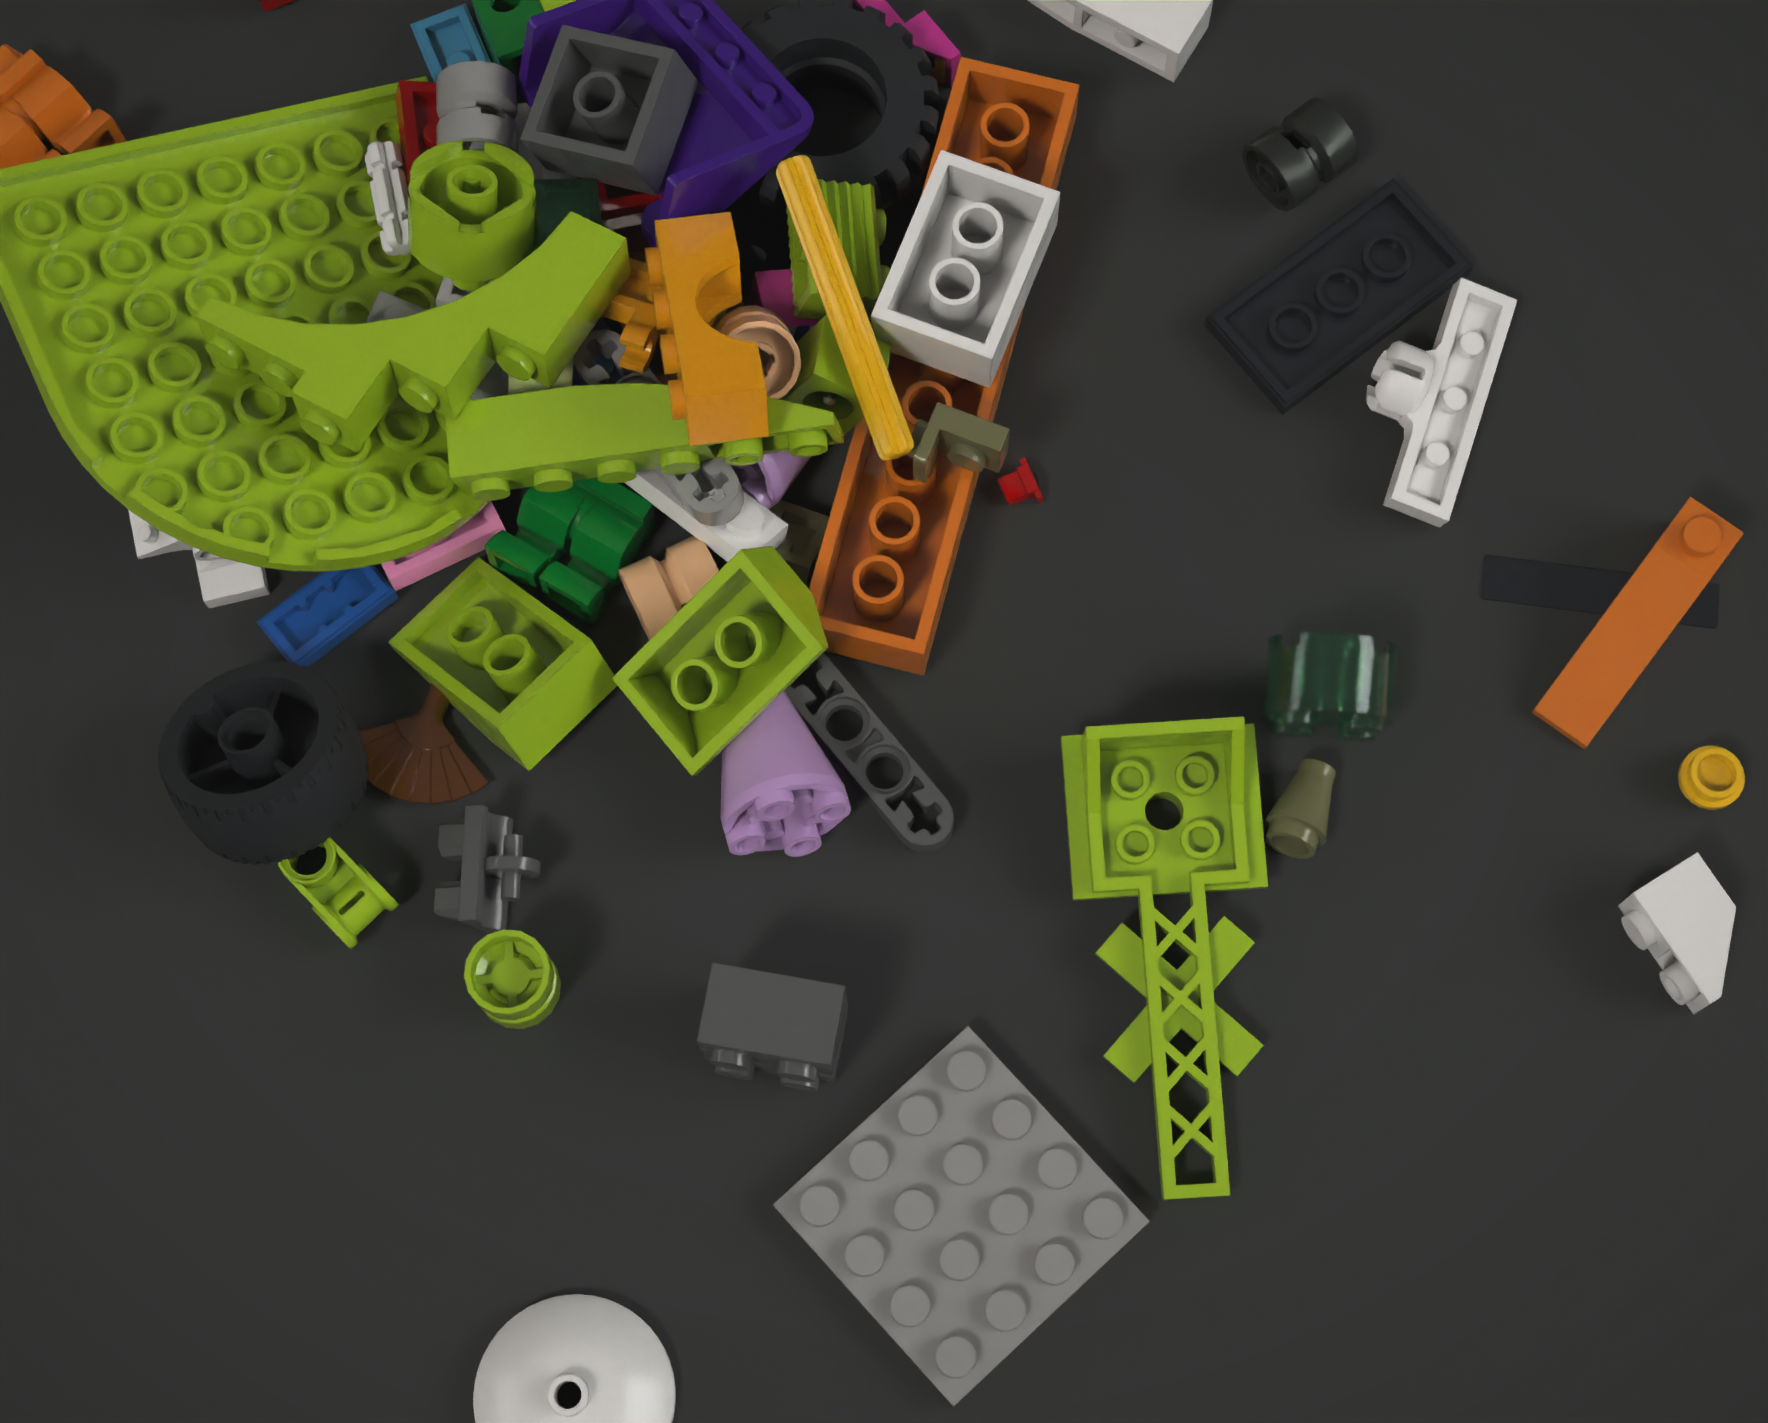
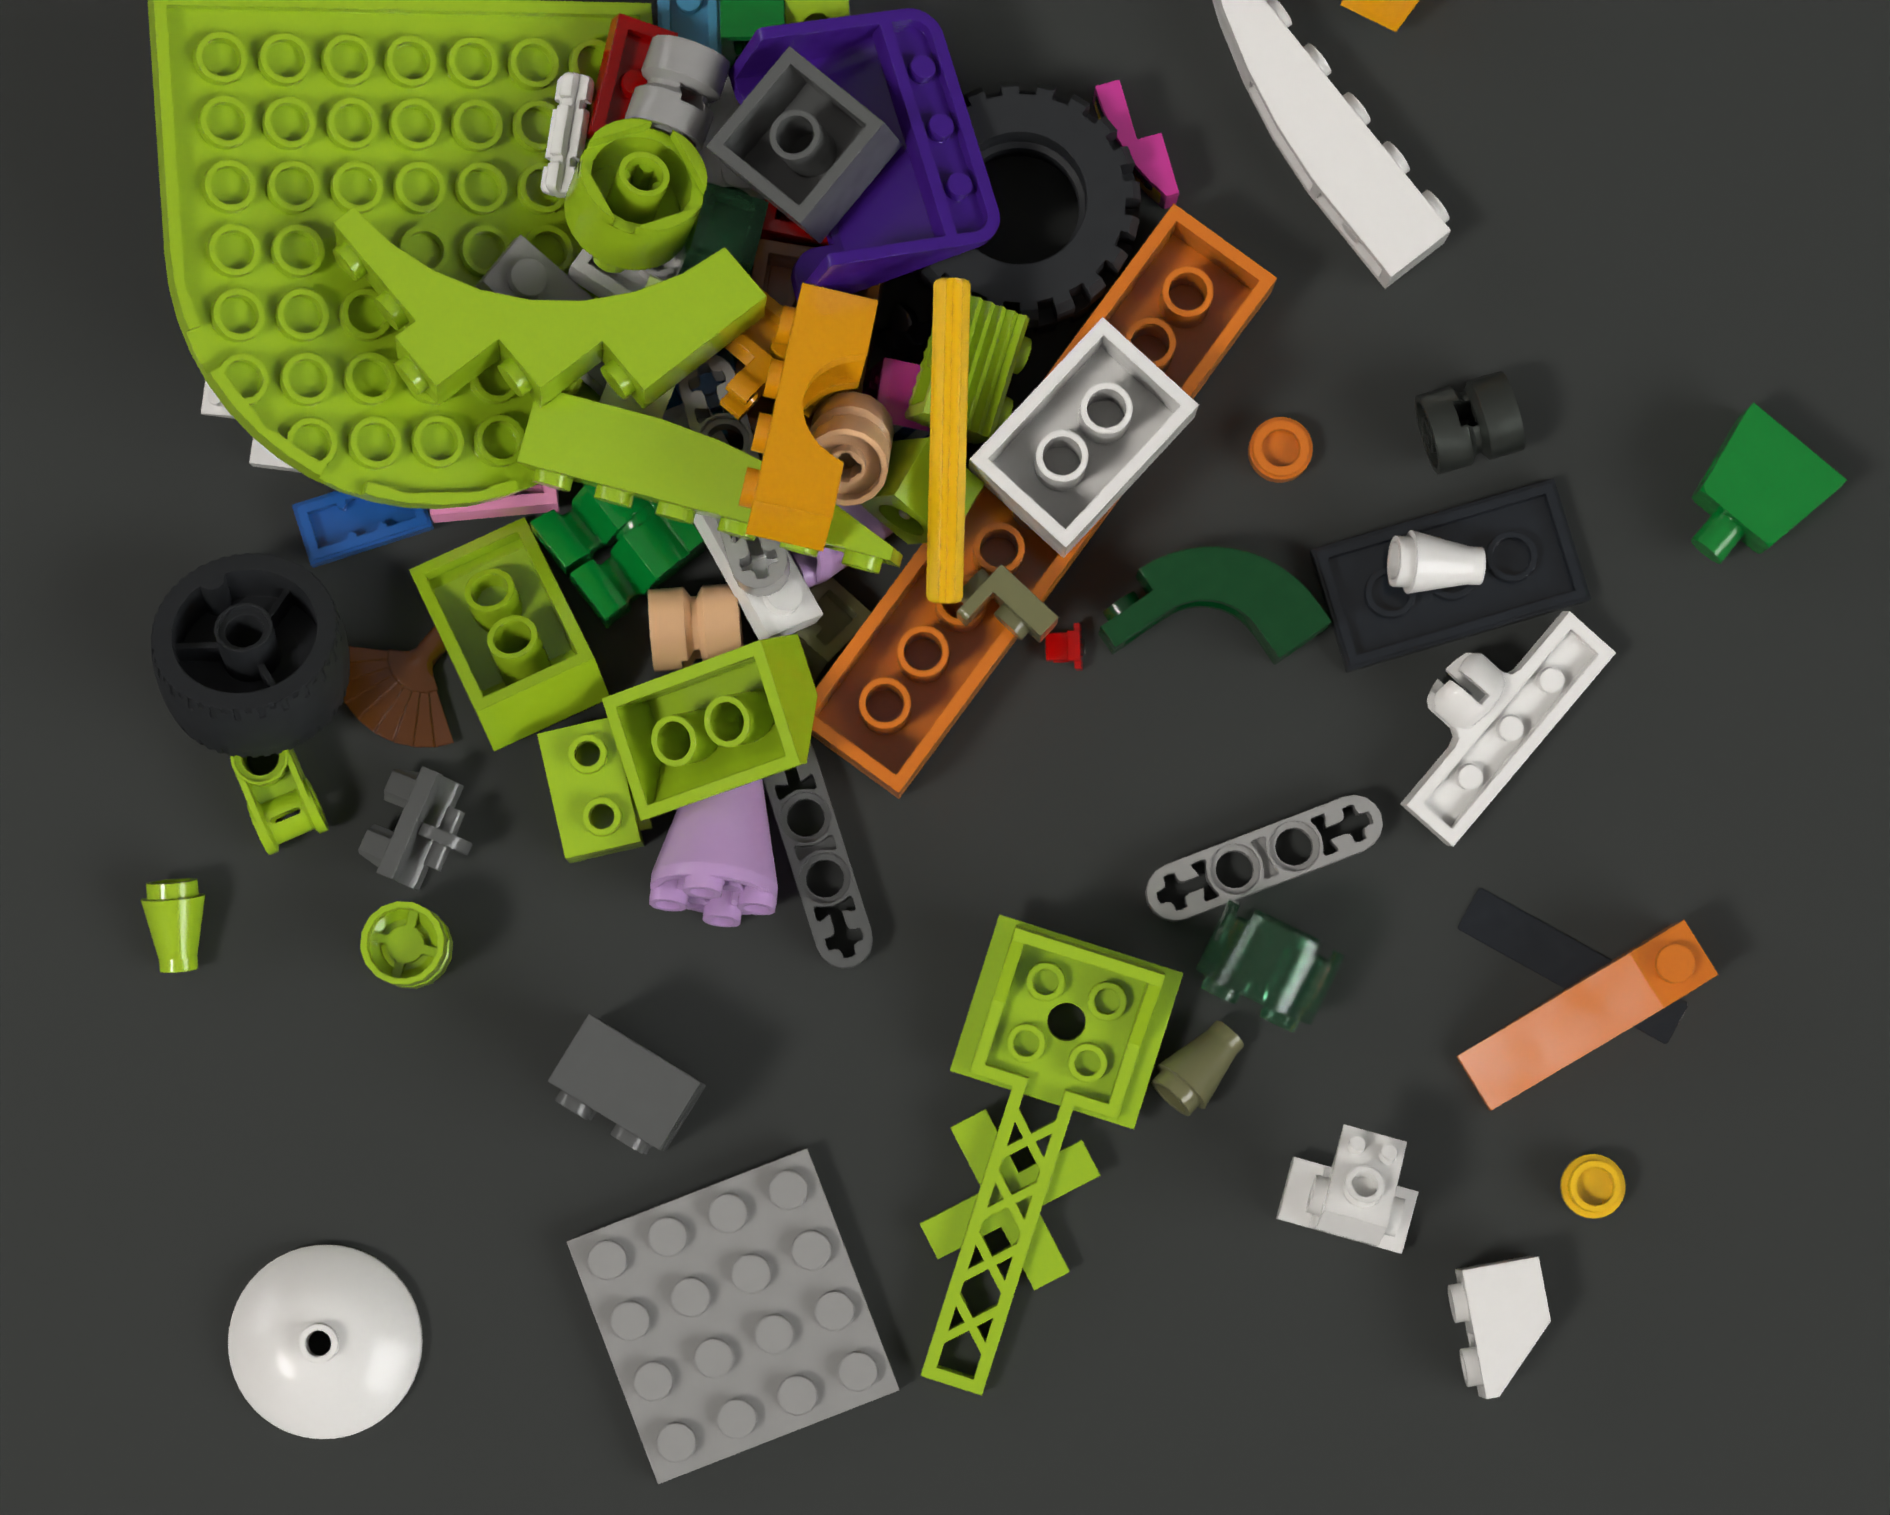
camera: 15 degrees right, 10 degrees up
none -> lime cone [141,878,205,973]
none -> lime brick [537,717,653,863]
none -> dark green arch [1098,547,1331,665]
none -> light grey beam [1145,795,1383,922]
none -> orange tile [1248,417,1313,483]
none -> white tile [1276,1124,1419,1254]
none -> white cone [1387,530,1486,594]
none -> green torso [1691,402,1847,564]

